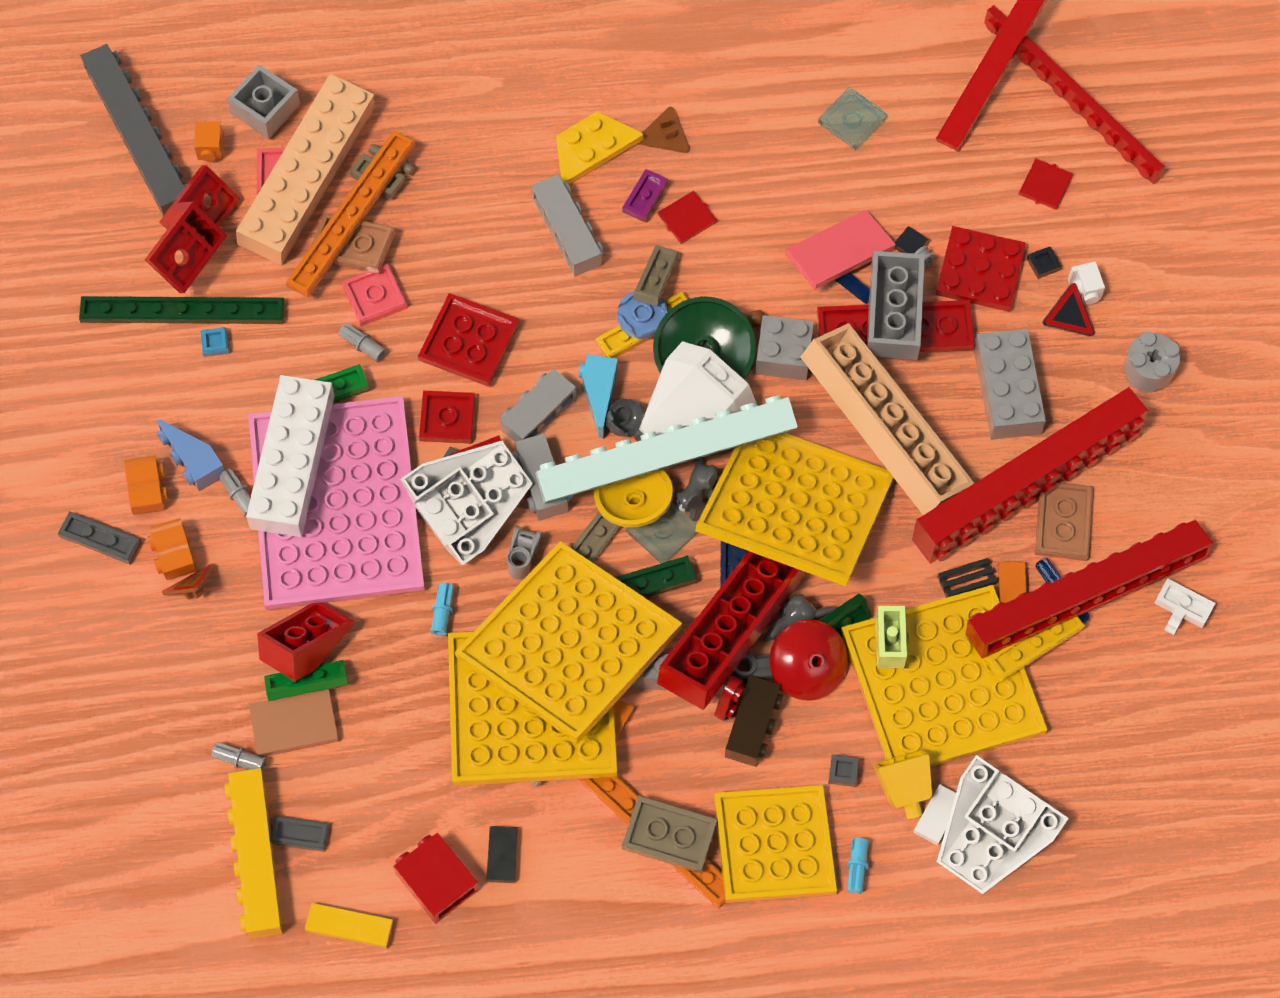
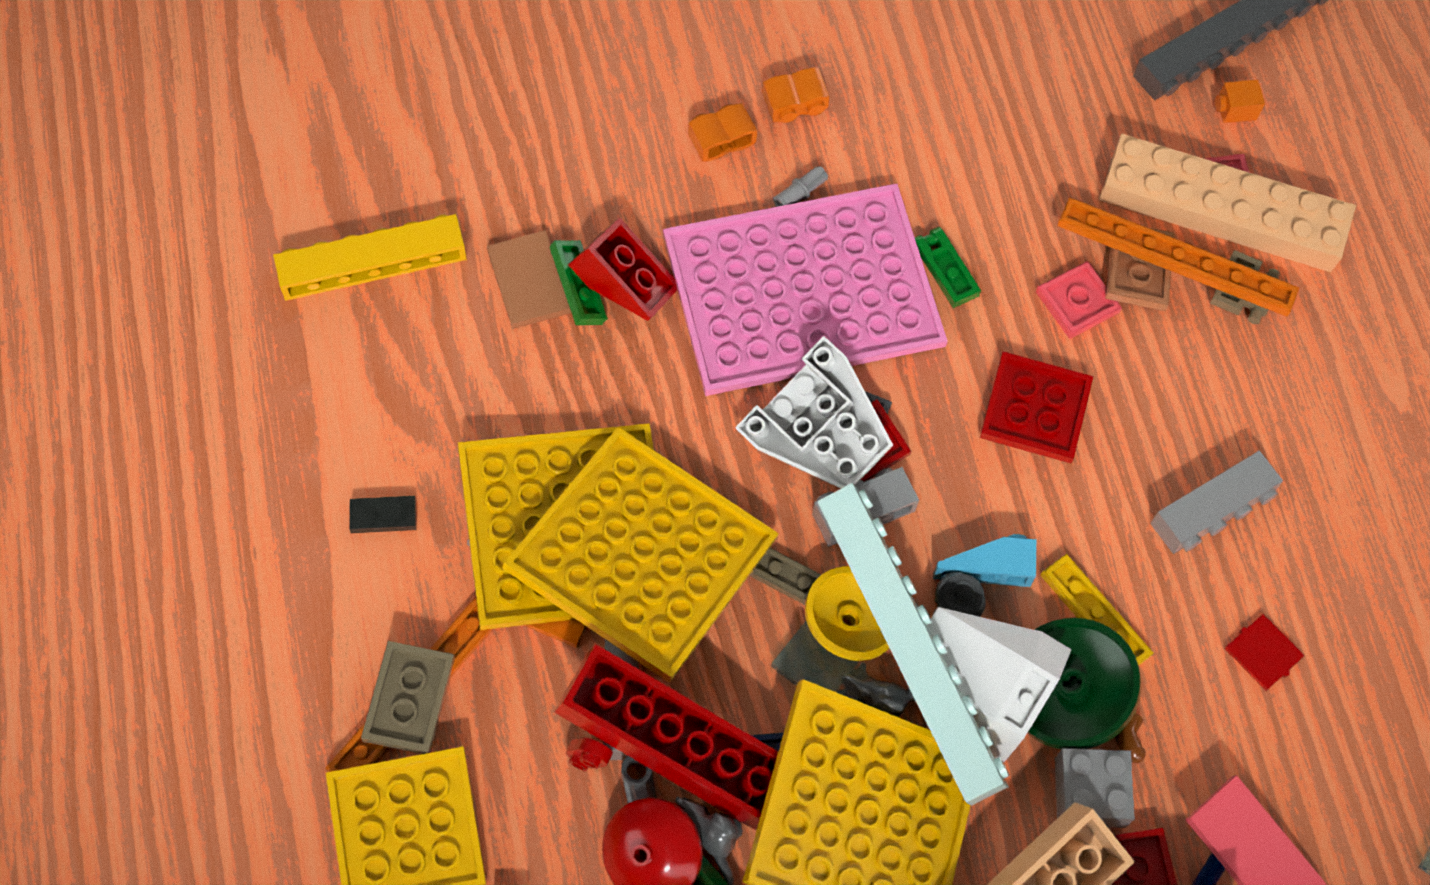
camera: 80 degrees right, 0 degrees up
dark grey tile [58,511,142,565] -> none
dark green tile [79,296,285,324] -> none
red bracket [145,165,241,293] -> none
medium blue slope [157,419,224,491] -> none
dark orange piece [162,563,215,600] -> none
dark azure tile [200,327,229,357] -> none
light grey axle [211,742,267,772] -> none
light grey brick [227,65,300,139] -> none
white brick [246,375,335,537] -> none
dark grey tile [270,816,330,852] -> none
yellow tile [305,903,393,949] -> none
light grey axle [338,323,387,362] -> none
red brick [393,832,479,924] -> none
red tile [419,390,475,444] -> none
medium azure axle [430,582,454,636] -> none
light grey brick [500,368,577,442] -> none
light grey piece [507,525,543,579] -> none
yellow wing [556,111,644,185] -> none
dark green plate [615,555,696,598] -> none
medium blue tile [617,292,667,339] -> none
magenta plate [622,169,668,222] -> none
dark tan tile [633,245,679,306] -> none
dark orange piece [638,107,689,153] -> none
dark brown brick [725,675,784,767] -> none

